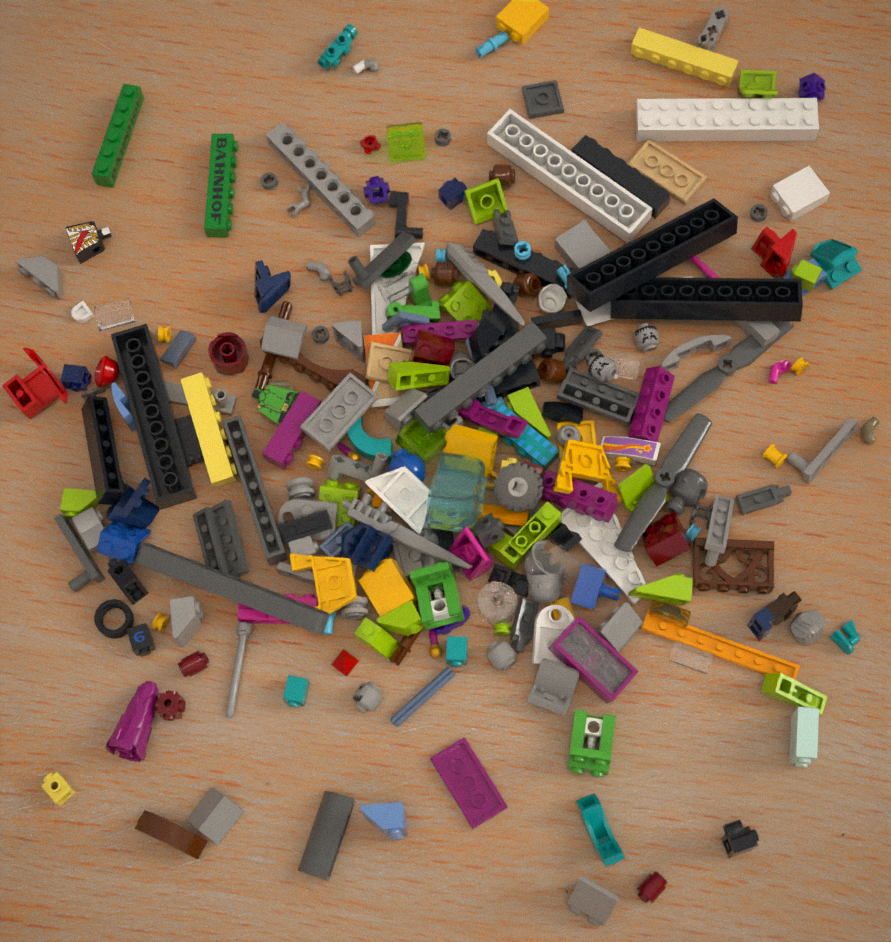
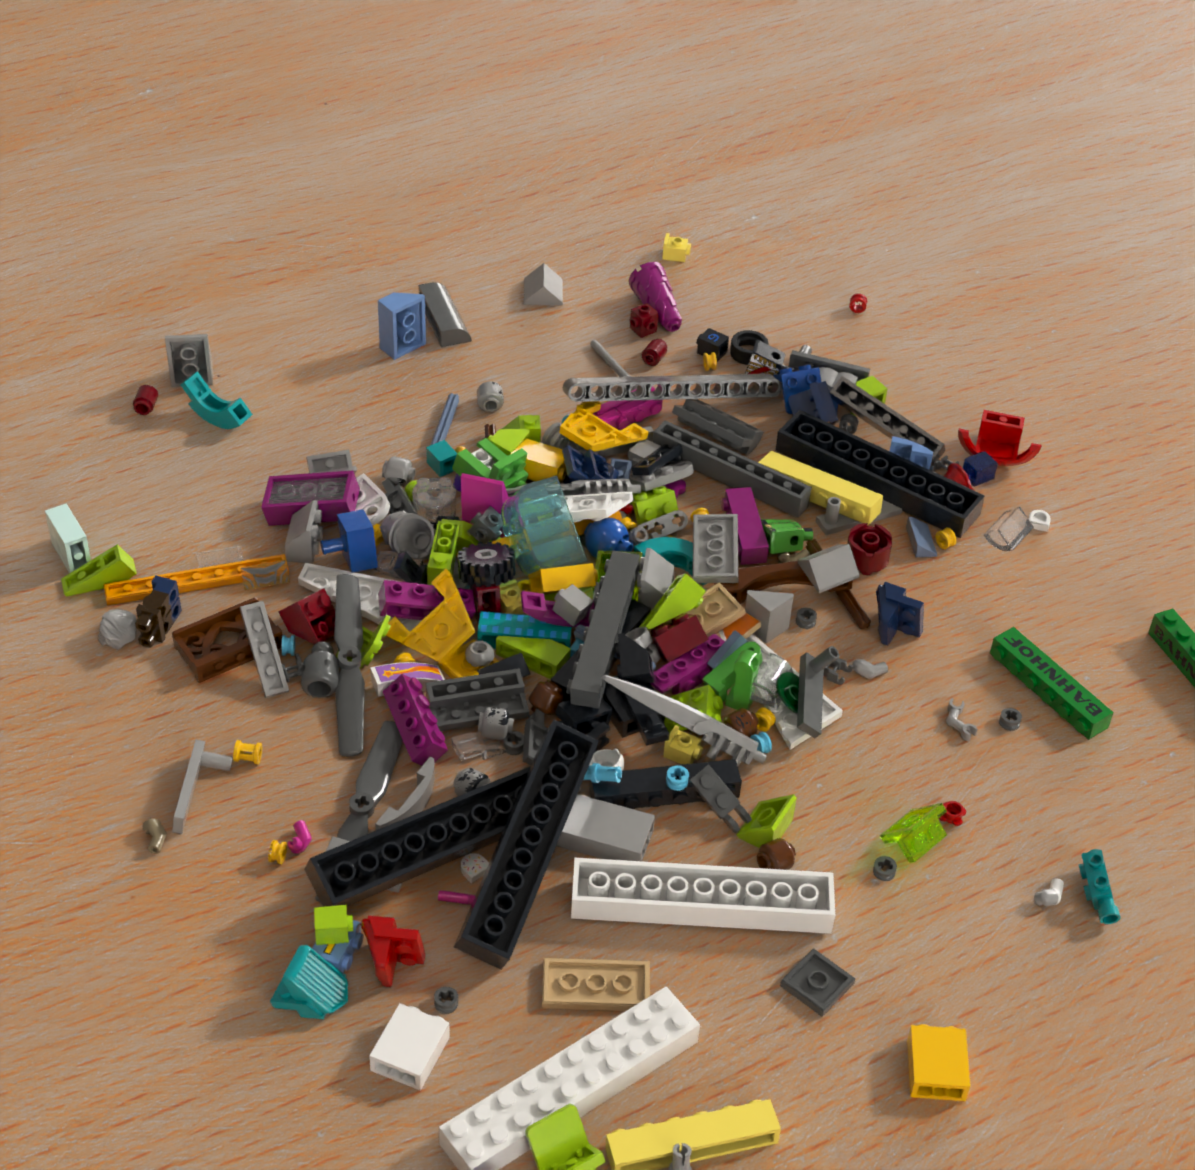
camera: 135 degrees right, 25 degrees down
light grey slope [16,256,63,300] -> none
torso [65,221,112,264] -> none
reddish brown arch [135,810,207,860] -> none
light grey slope [170,596,204,648] -> none
light grey brick [266,123,375,238] -> none
teal brick [283,675,310,708] -> none
light grey wheel [286,477,315,500] -> none
red slope [331,649,359,676] -> none
dark purple brick [363,176,390,204] -> none
black beam [389,191,423,239] -> none
magenta tile [430,737,508,829] -> none
clear blue brick [438,178,467,210] -> none
medium azure pin [475,31,509,58] -> none
reddish brown head [513,273,541,297] -> none
bright green brick [567,709,616,778] -> none
black brick [572,135,670,219] -> none
lime slope [628,574,693,606] -> none
black hinge [721,820,759,858] -> none
dark grey hinge [736,484,792,515] -> none
teal piece [829,620,860,655] -> none
none -> light grey brick [552,584,594,627]

